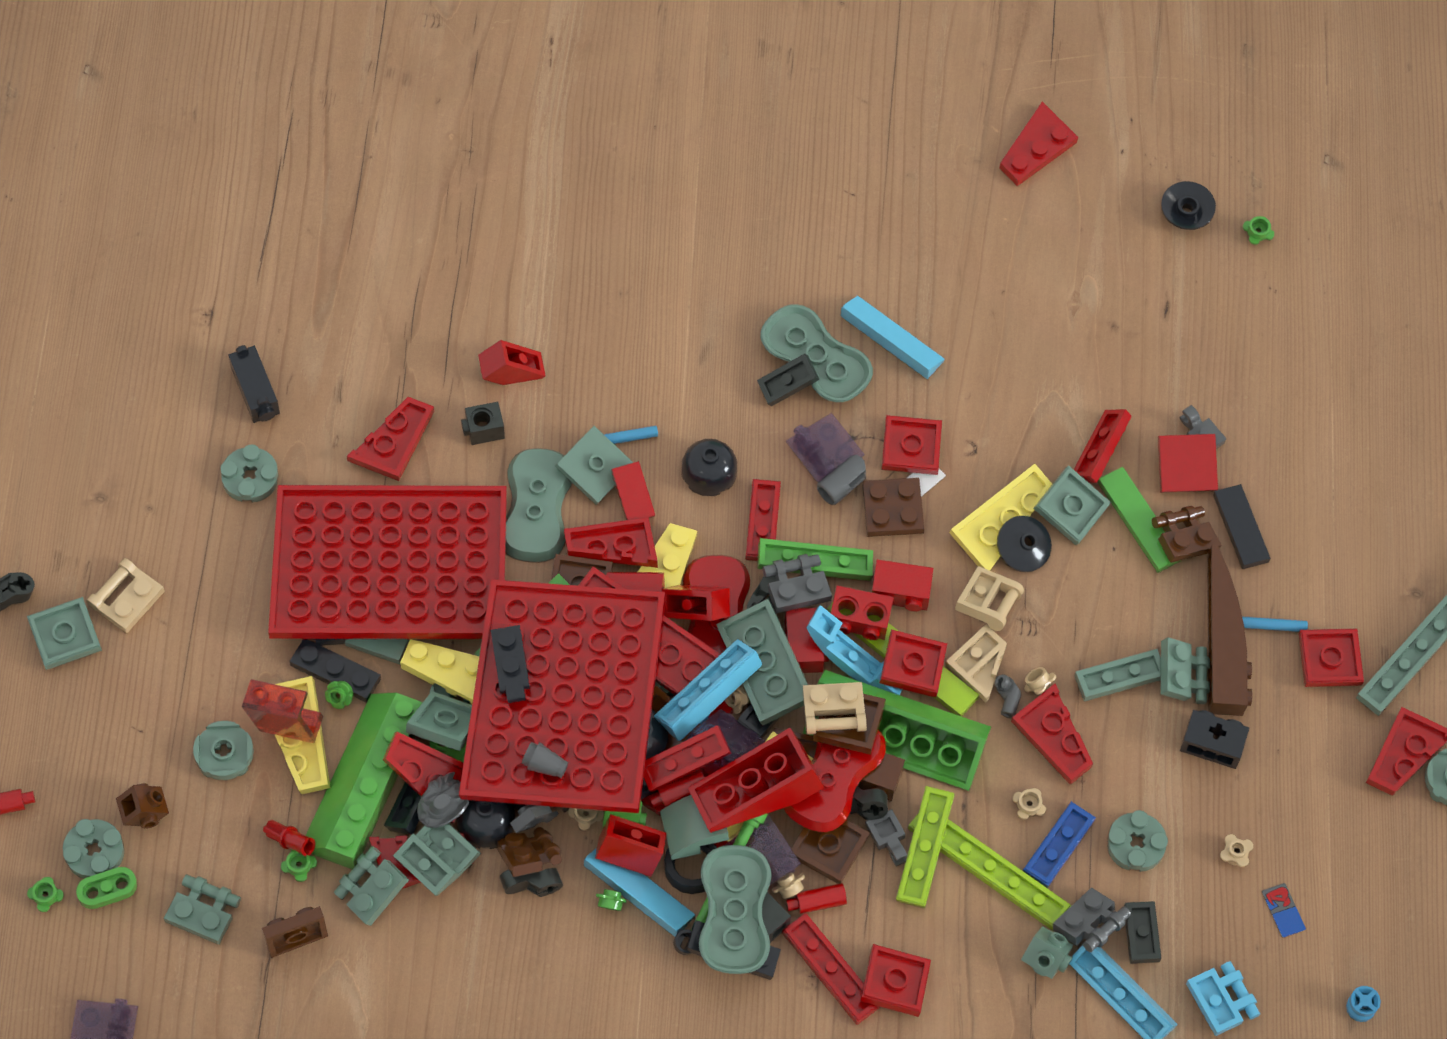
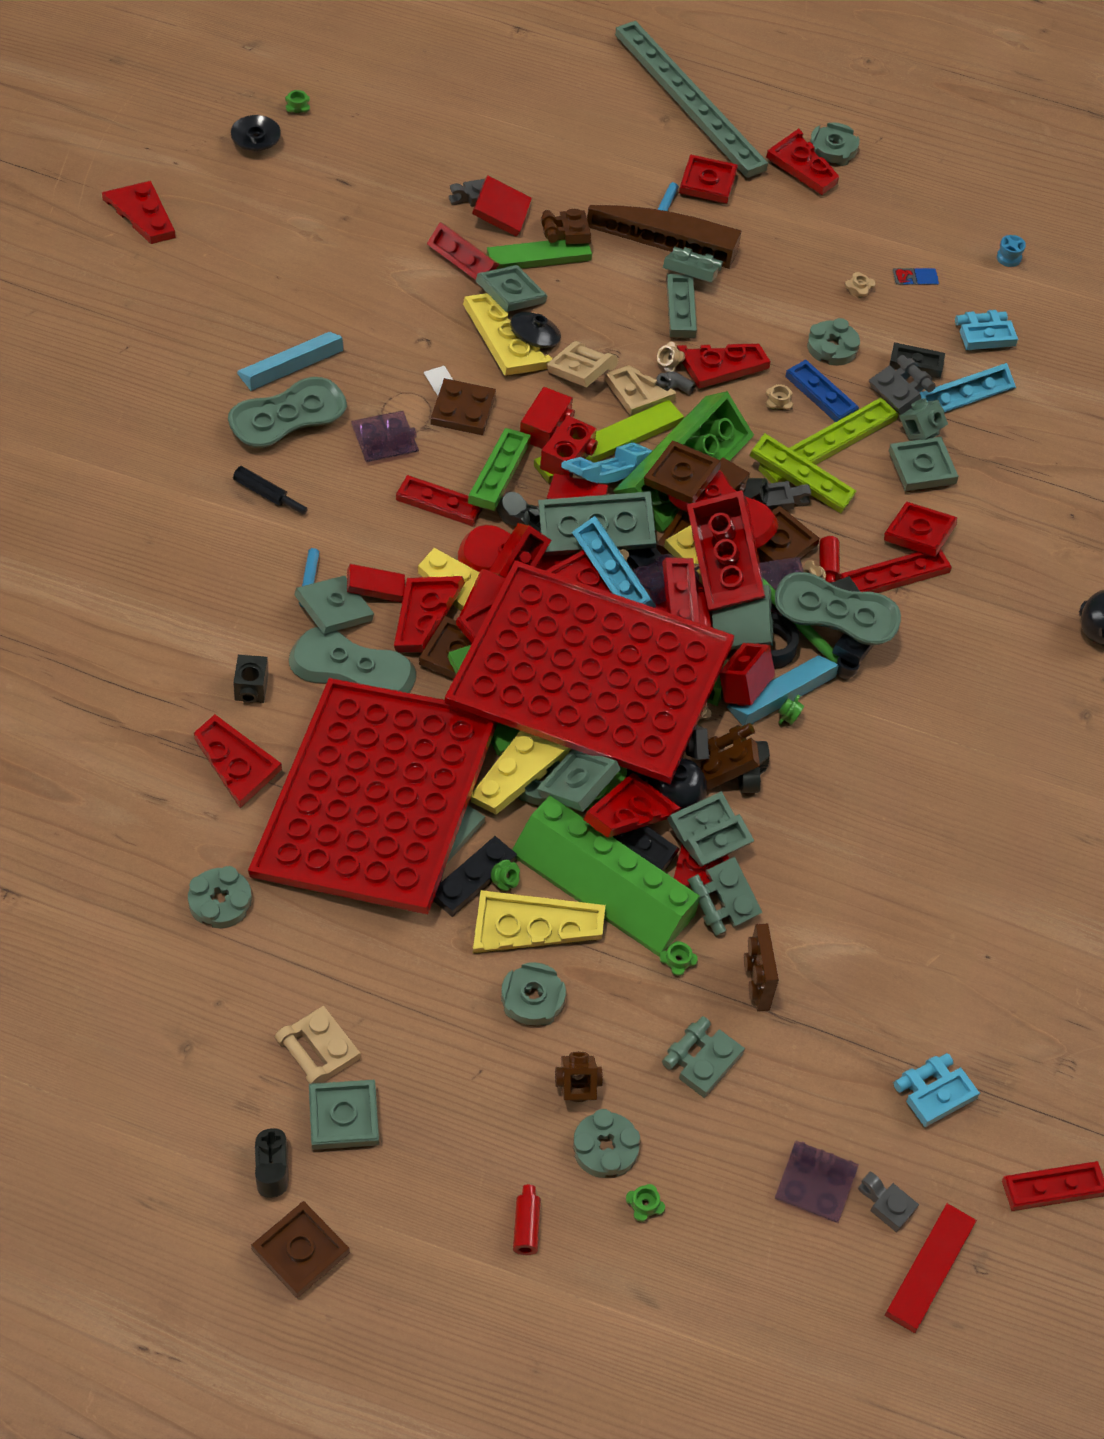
camera: 75 degrees left, 10 degrees down
bright green plate [76,867,137,909] -> none
black brick [228,345,280,423] -> none
clear red panel [241,679,323,743] -> none
red axle [263,820,316,856] -> none
dark grey hat [417,772,469,828] -> none
red slope [478,340,546,385] -> none
black hinge [491,625,530,703] -> none
dark grey cone [522,742,569,778] -> none
black cylinder [681,439,737,496] -> none
pearl dark grey plate [757,354,820,407] -> none
dark grey plate [762,554,832,613] -> none
tan plate [803,682,867,735] -> none
dark grey arm [817,455,866,505] -> none
red plate [879,629,948,698] -> none
red plate [881,415,942,475] -> none
black brick [1180,710,1250,769] -> none
black tile [1213,484,1271,569] -> none
none -> black axle [233,466,308,515]
none -> sand green plate [889,437,959,491]

